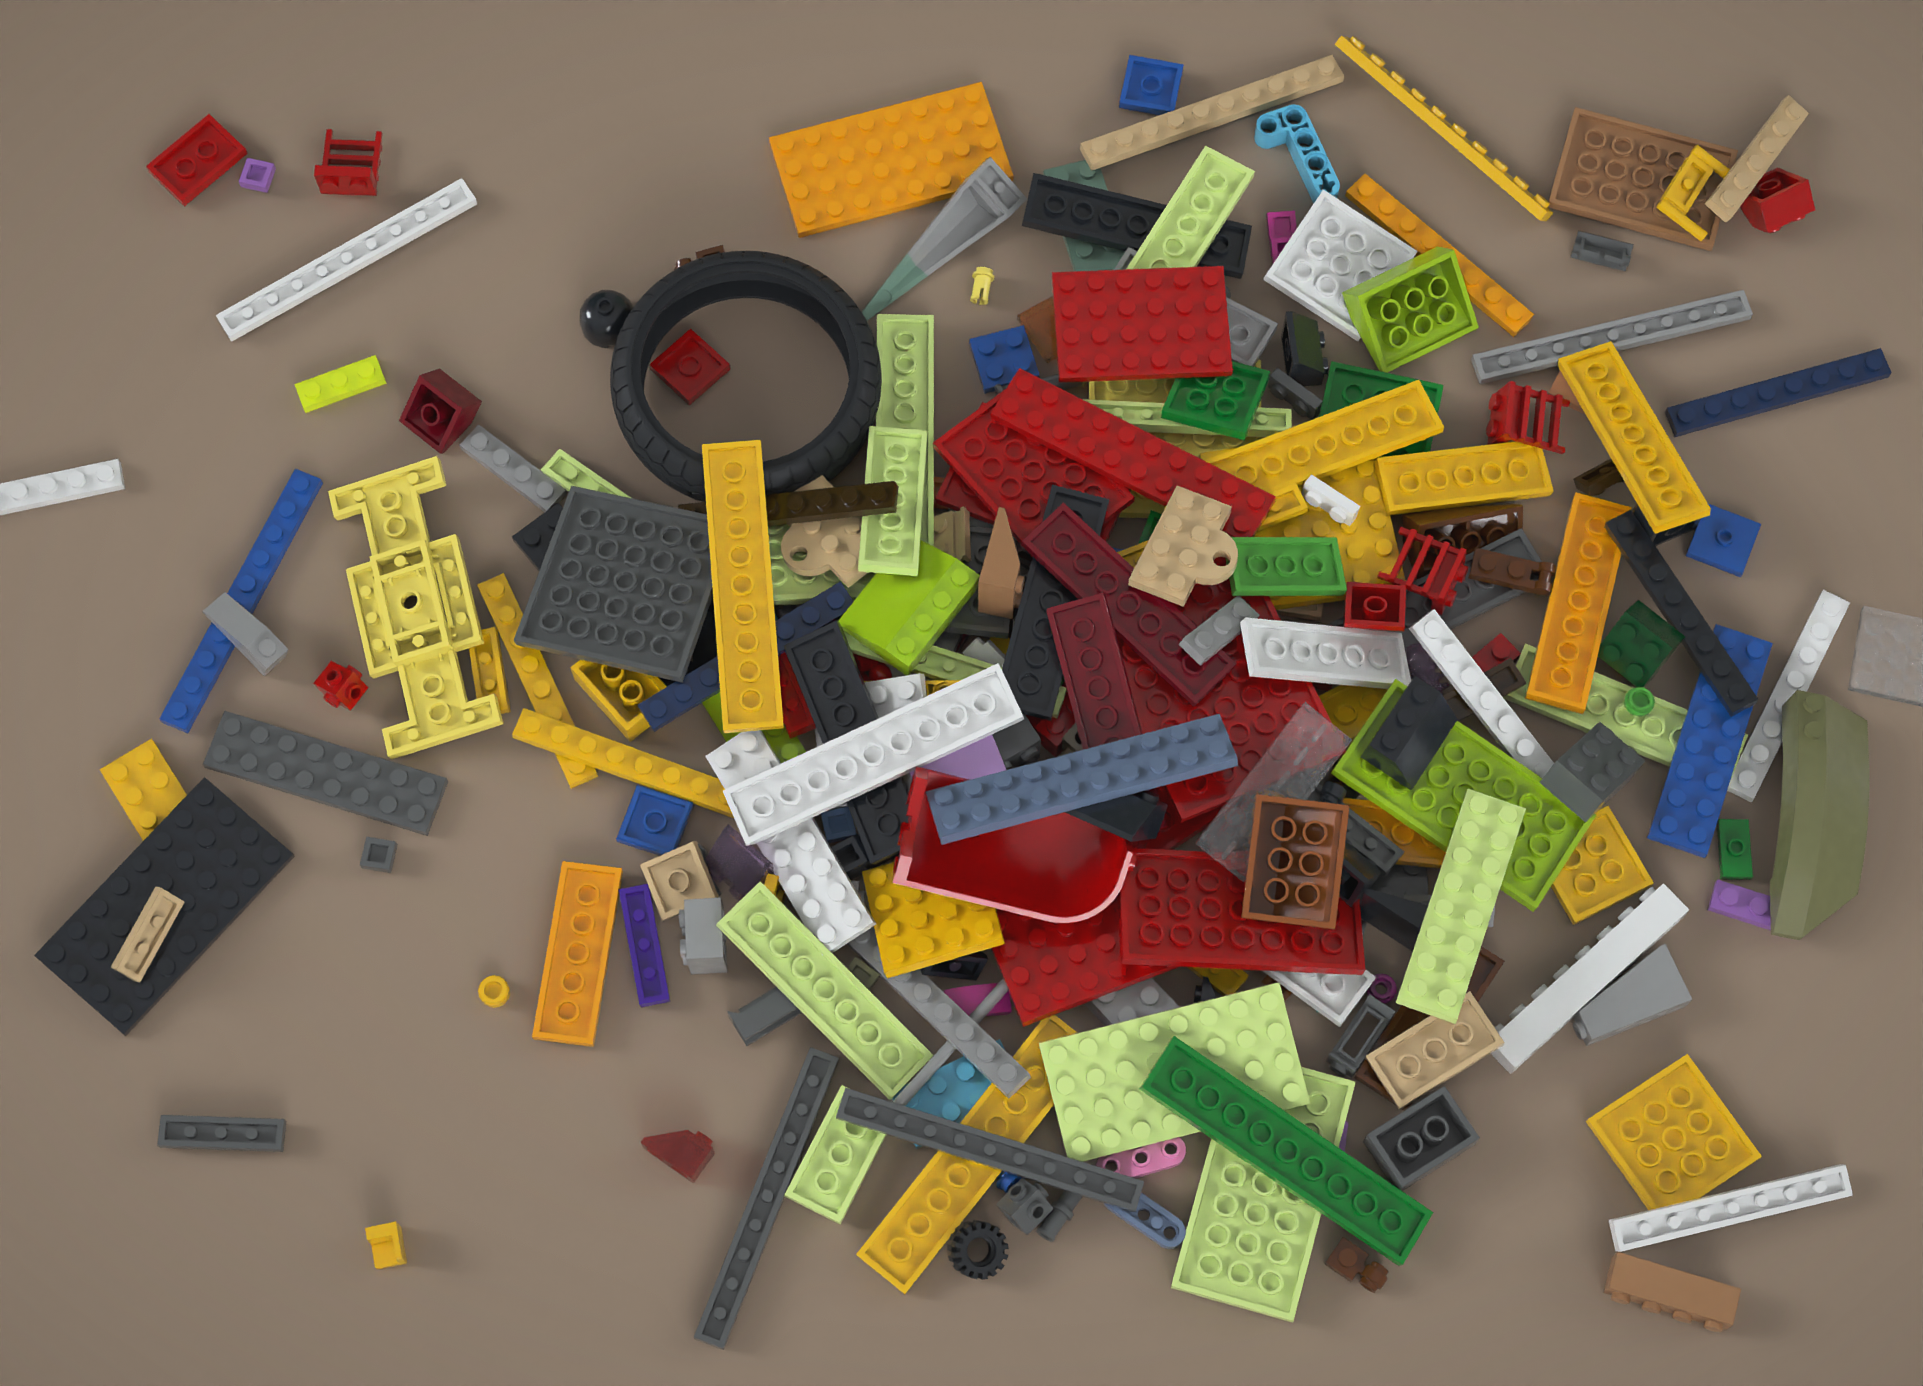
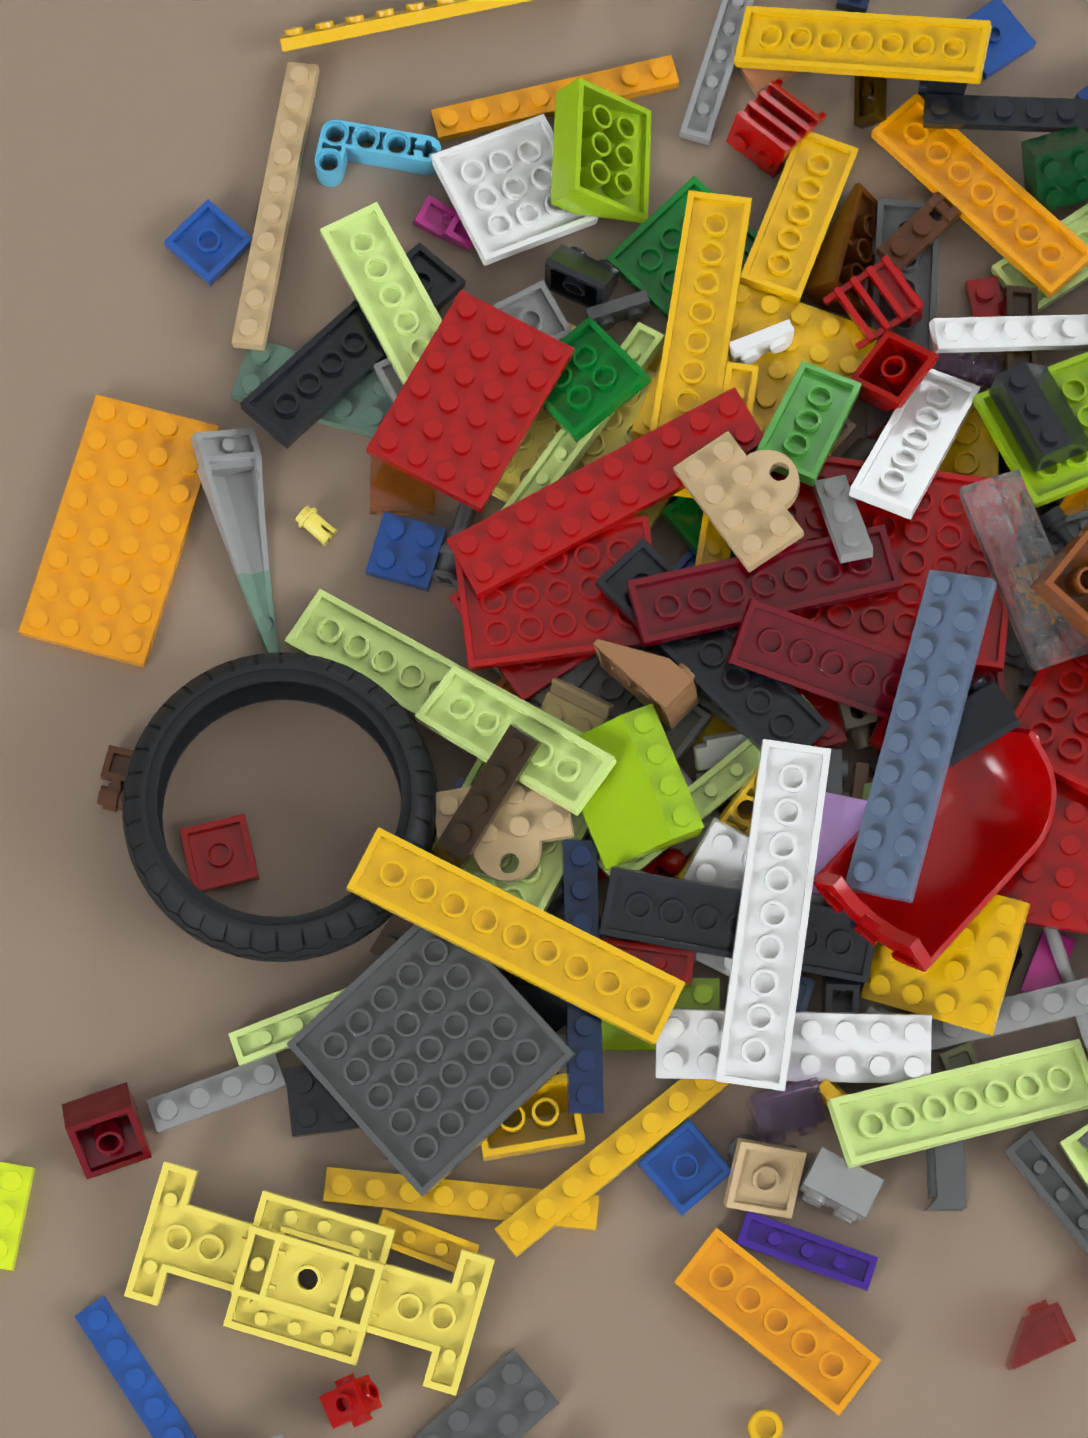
camera: 60 degrees left, 5 degrees up
black cylinder [580,290,633,348] -> none

